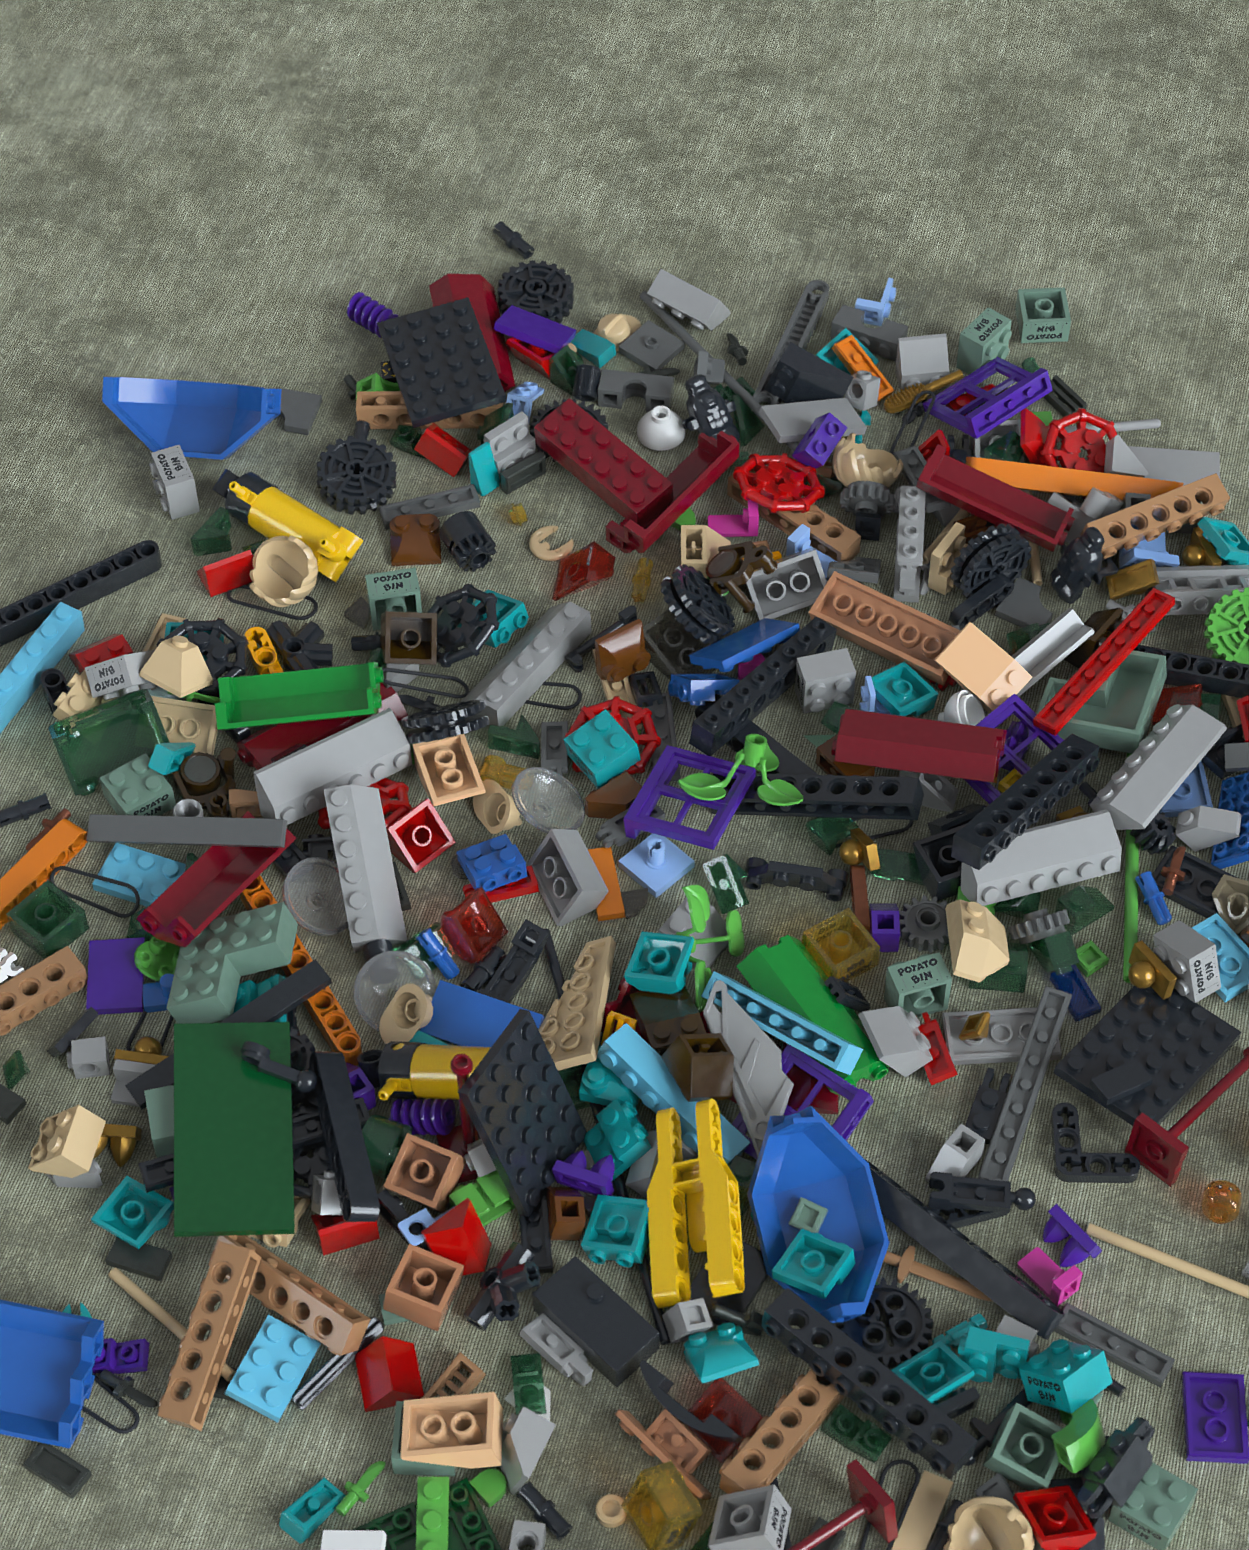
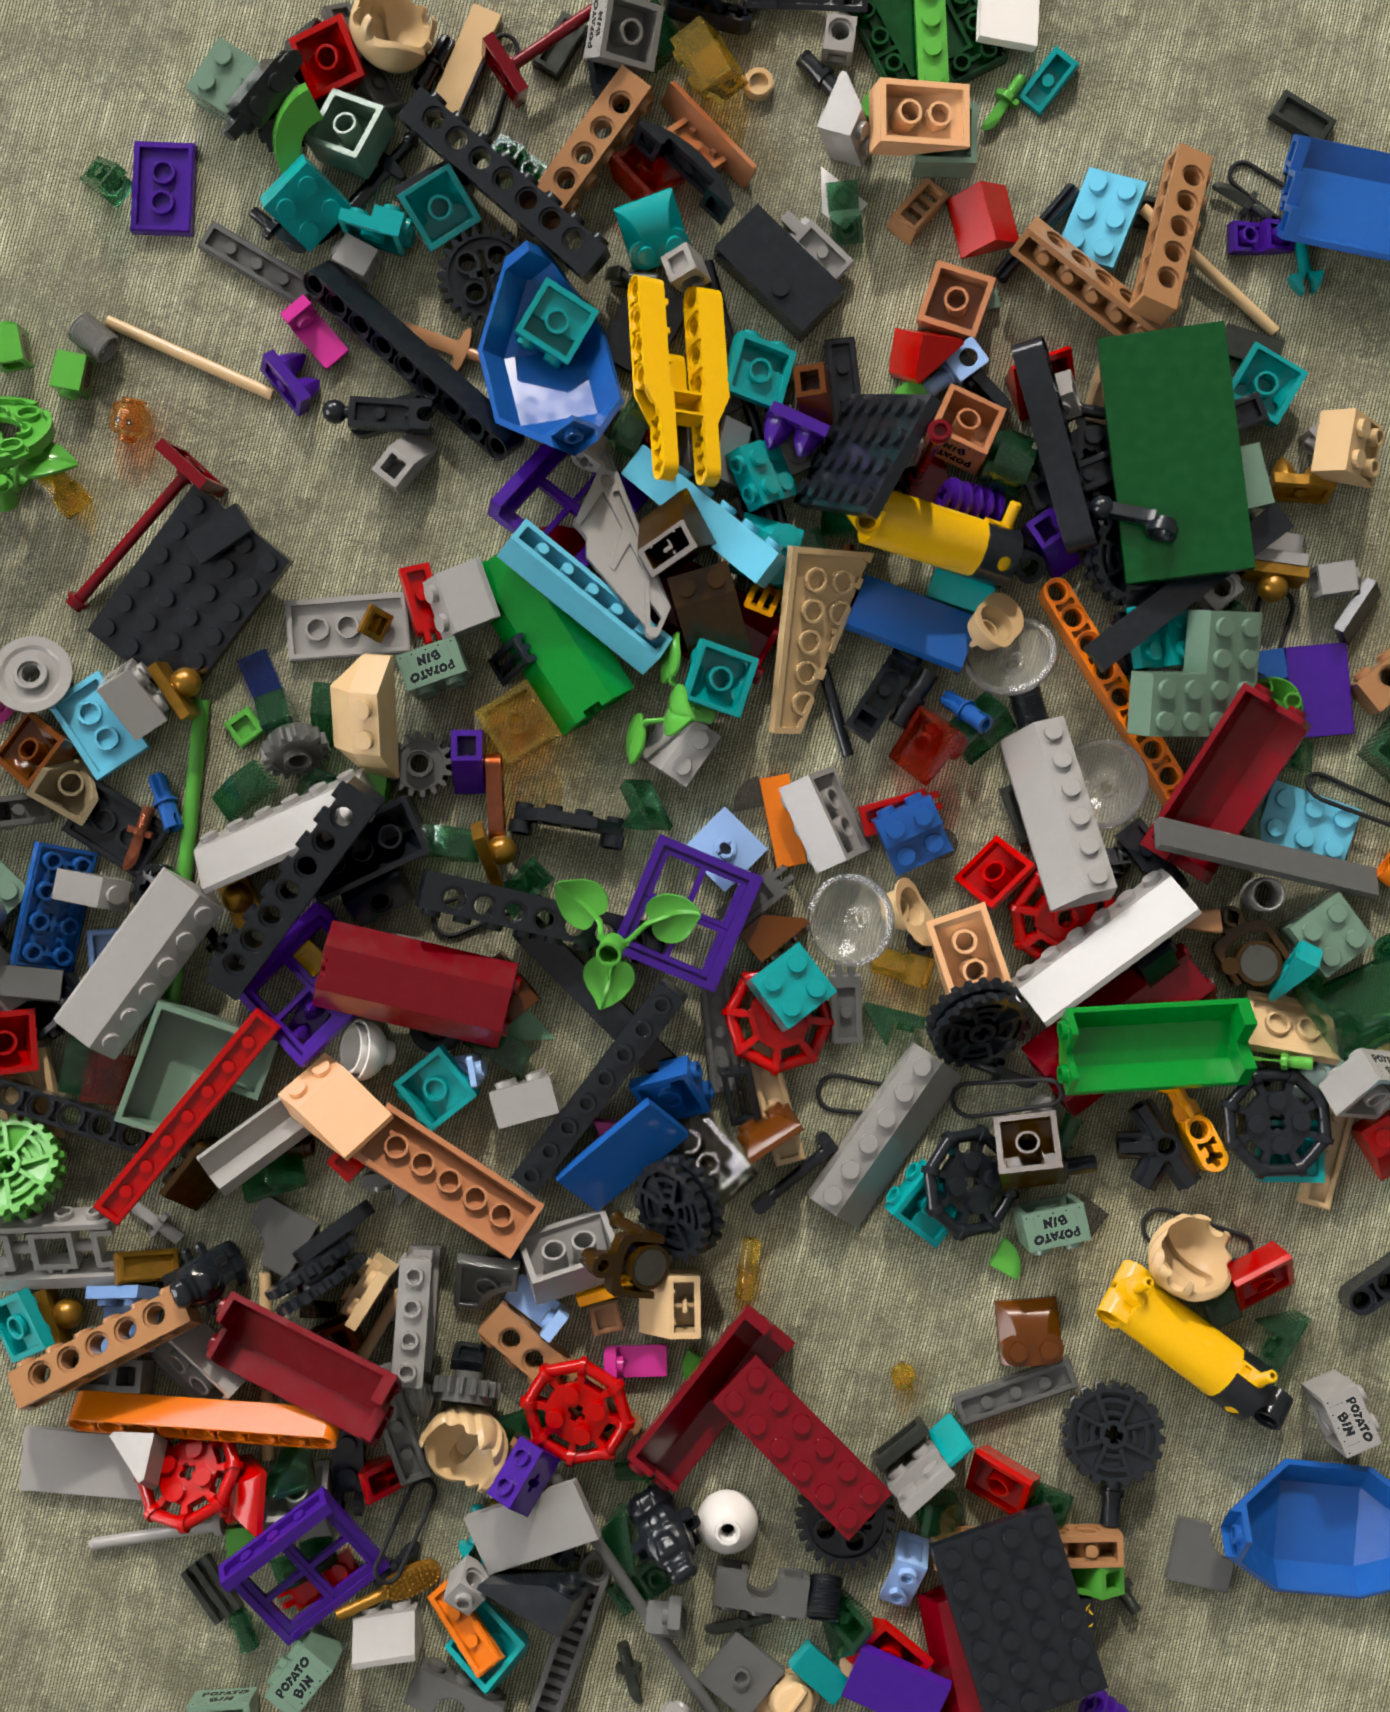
camera: 175 degrees right, 35 degrees up
tan slope [139,635,213,698] -> none
black gear [439,511,497,572] -> none
black piece [463,1242,542,1331] -> none
tan head [529,526,574,561] -> none
clear red slope [552,541,616,601] -> none
sand green tile [788,1197,828,1233] -> none
teal axle [932,1314,988,1350] -> none
black hinge [965,1067,1011,1145] -> none
dark grey tile [978,986,1072,1181] -> none
black beam [1051,1102,1140,1183] -> none
light grey axle [1080,487,1124,520] -> none
none -> bright green tile [989,1236,1021,1280]

